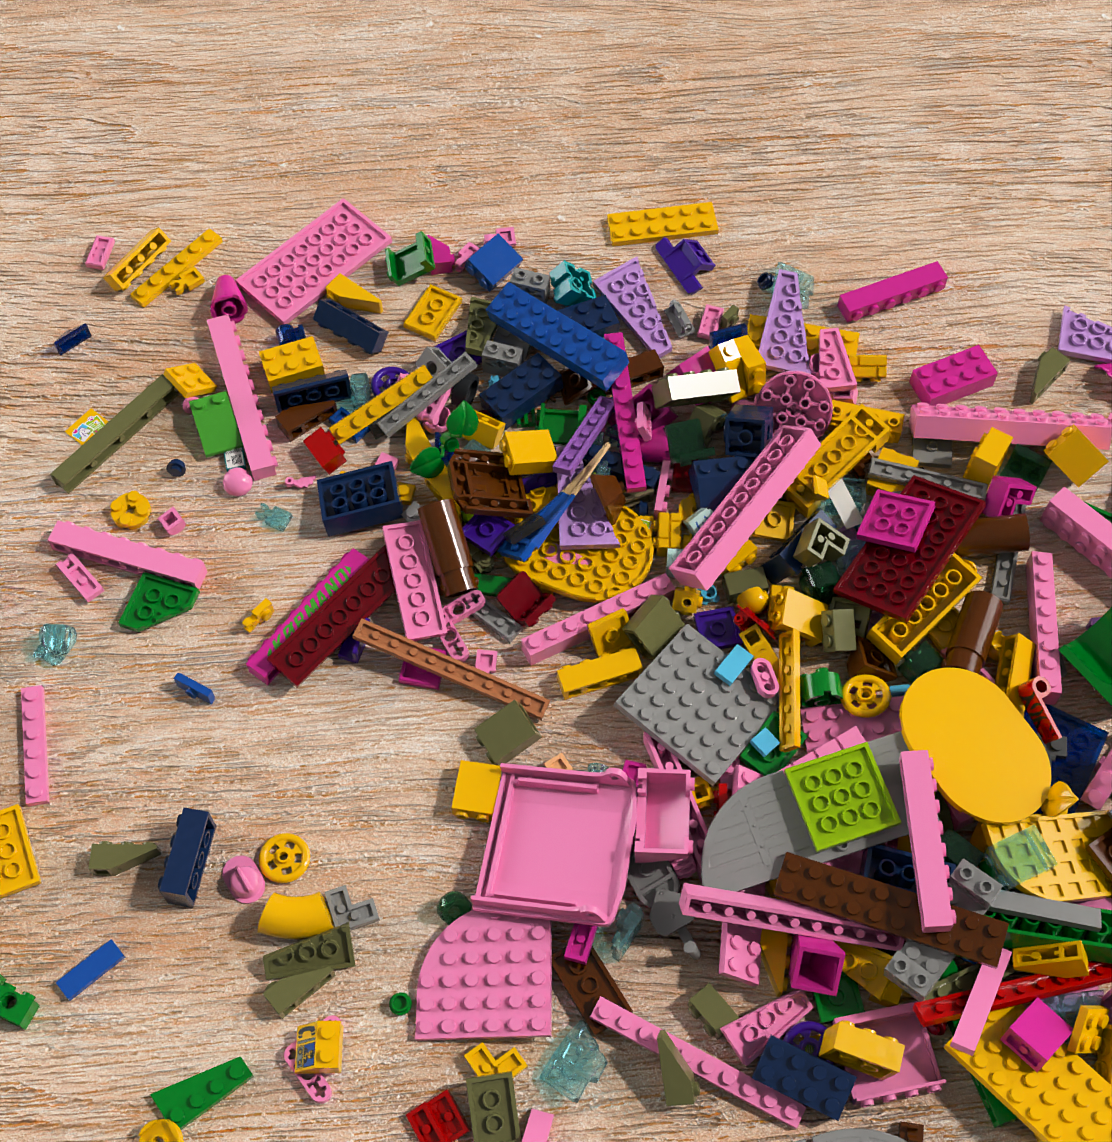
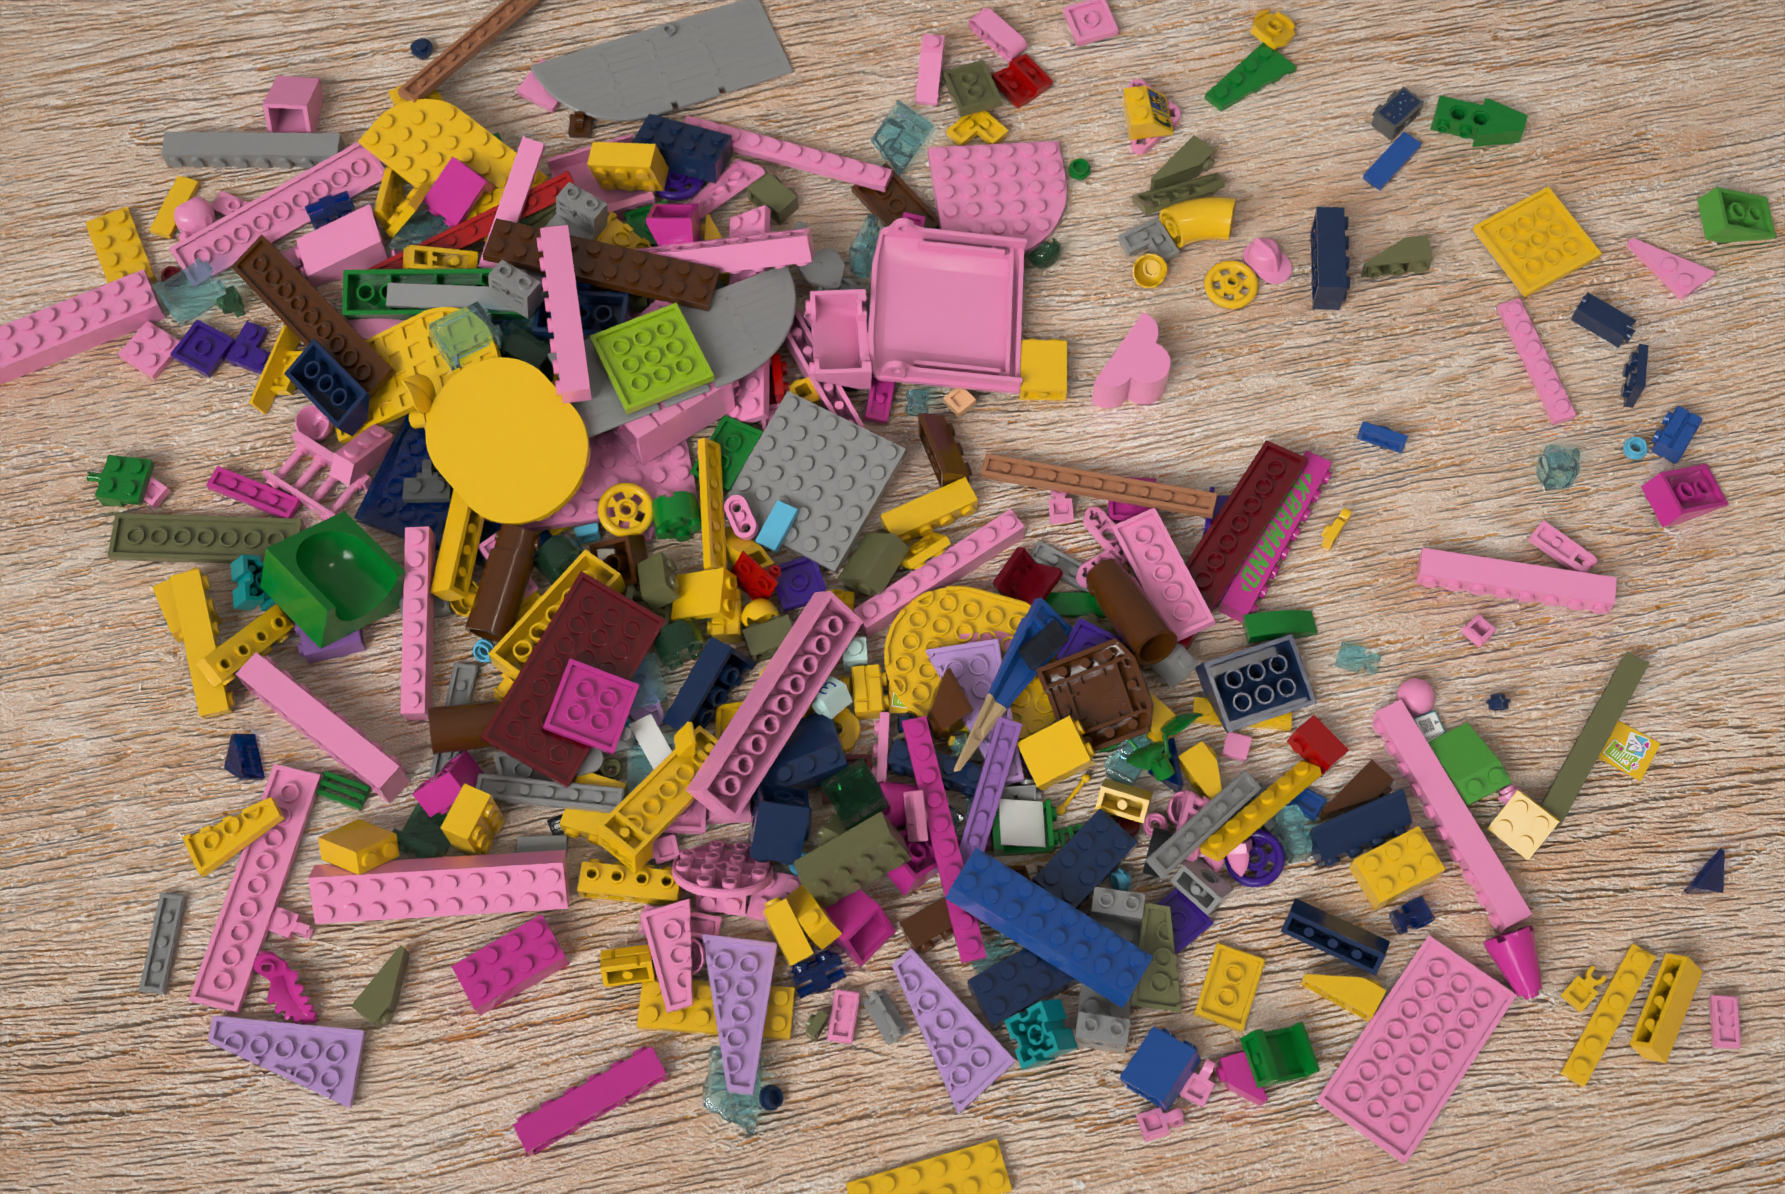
camera: 175 degrees right, 5 degrees up
yellow plate [110,491,151,530] -> none
green plate [118,572,200,632] -> none
bright pink piece [285,475,316,489] -> none
olive brick [474,700,542,765] -> none
dark purple plate [655,237,716,295] -> none
olive slope [657,1030,700,1106] -> none
medium azure tile [749,727,780,757] -> none
olive brick [793,518,850,568] -> none
red door [1018,676,1062,744] -> none
none -> reddish brown slope [918,413,972,488]
none -> white sticker [999,799,1046,847]
none -> bright pink brick [1092,312,1171,408]
none -> yellow hair [1132,253,1168,288]
none -> green slope [1242,610,1317,644]
none -> brick [1371,86,1424,141]

